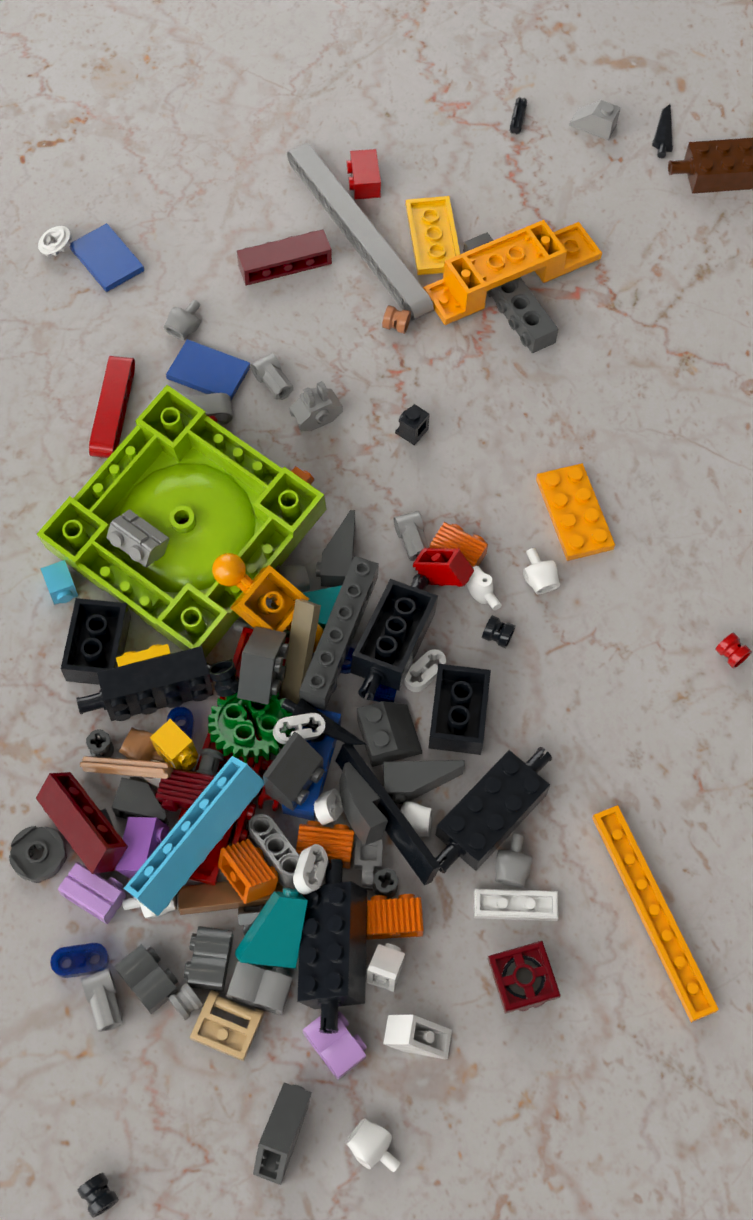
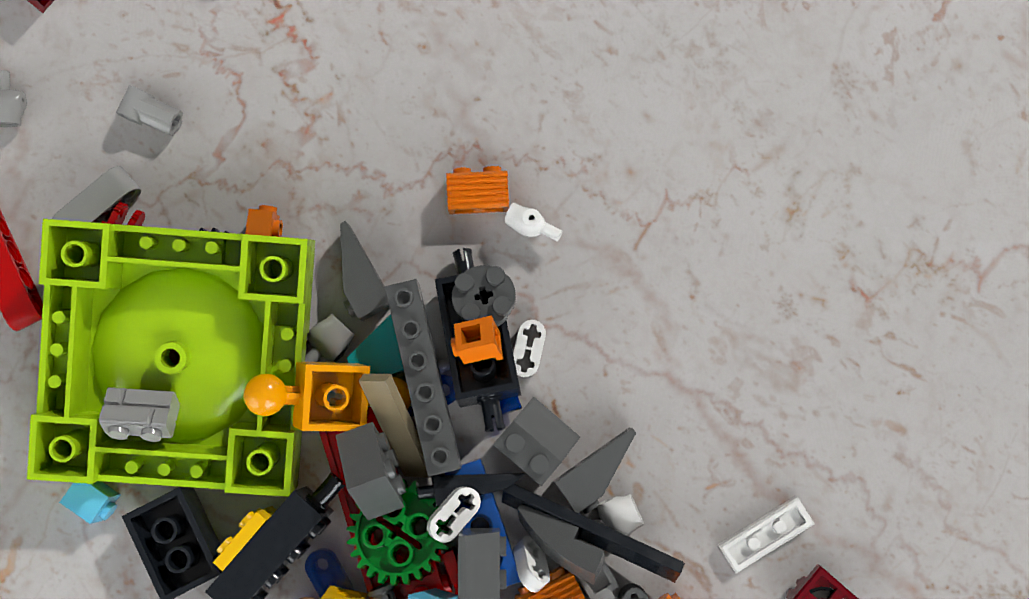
camera: 30 degrees left, 20 degrees up
blue tile [166,339,250,400] -> none
black wheel [209,660,239,697] -> none
light grey hinge [289,381,343,431] -> none
light grey piece [394,511,429,561] -> none
black brick [395,404,430,445] -> none
red brick [413,548,474,587] -> none
black brick [428,664,491,755] -> none
black brick [435,747,552,873] -> none
black wheel [482,615,516,649] -> none
light grey piece [495,834,532,888] -> none
white piece [523,548,560,595] -> none
light orange plate [536,463,615,561] -> none
light orange plate [592,805,719,1023] -> none
red wheel [715,632,752,669] -> none
none -> orange brick [451,315,503,364]
none -> dark grey plate [452,265,516,327]

